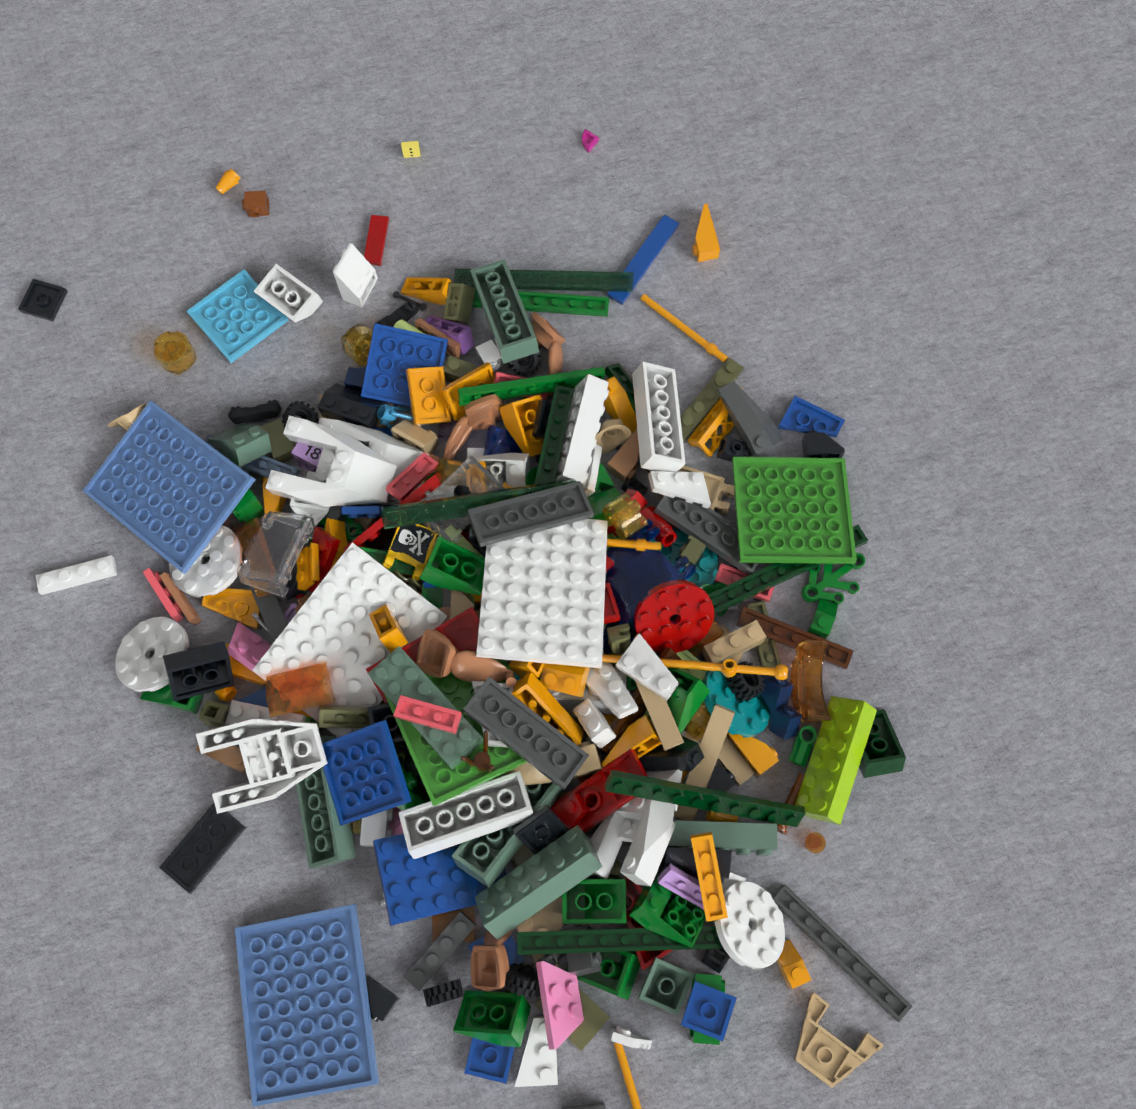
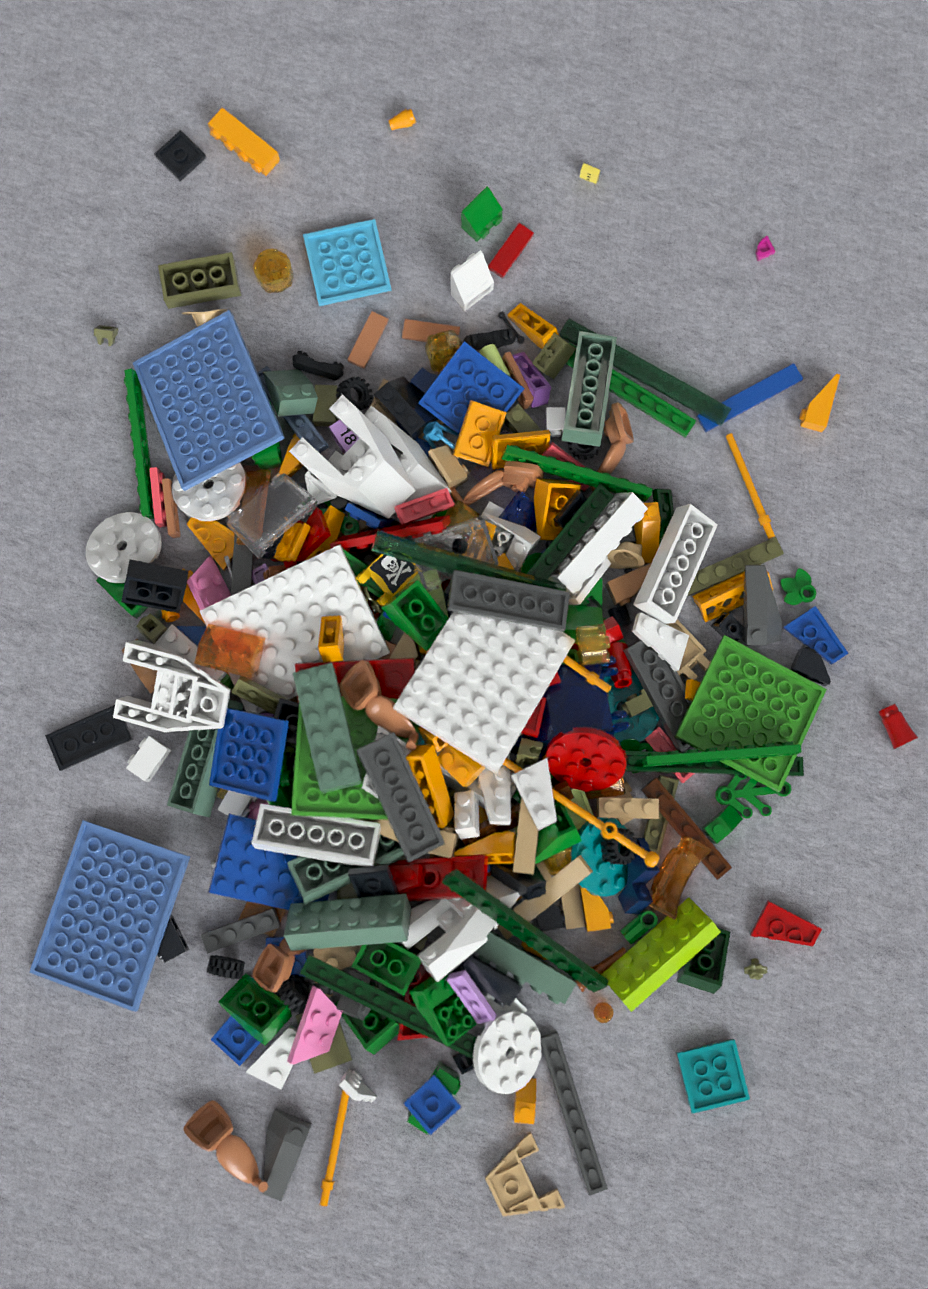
camera: 25 degrees right, 10 degrees up
white plate [36,555,117,595] -> none
dark orange brick [242,190,269,217] -> none
white slope [254,264,323,322] -> none
coral plate [393,695,462,734] -> none
reddish brown plant [461,731,494,772] -> none
sand green slope [638,957,695,1016] -> none
light orange plate [690,832,728,922] -> none
none -> olive tile [94,325,118,346]
none -> green plate [124,368,154,519]
none -> white brick [126,736,172,782]
none -> olive brick [158,252,242,309]
none -> light orange brick [208,108,280,176]
none -> nougat tile [347,311,389,369]
none -> nougat tile [402,319,460,347]
none -> green slope [461,186,503,242]
none -> green plate [642,742,802,767]
none -> teal plate [676,1038,750,1114]
none -> light orange tile [685,679,700,701]
none -> olive plant [744,958,768,980]
none -> red wing [750,900,822,946]
none -> green plate [780,568,817,605]
none -> red plant [879,704,919,750]

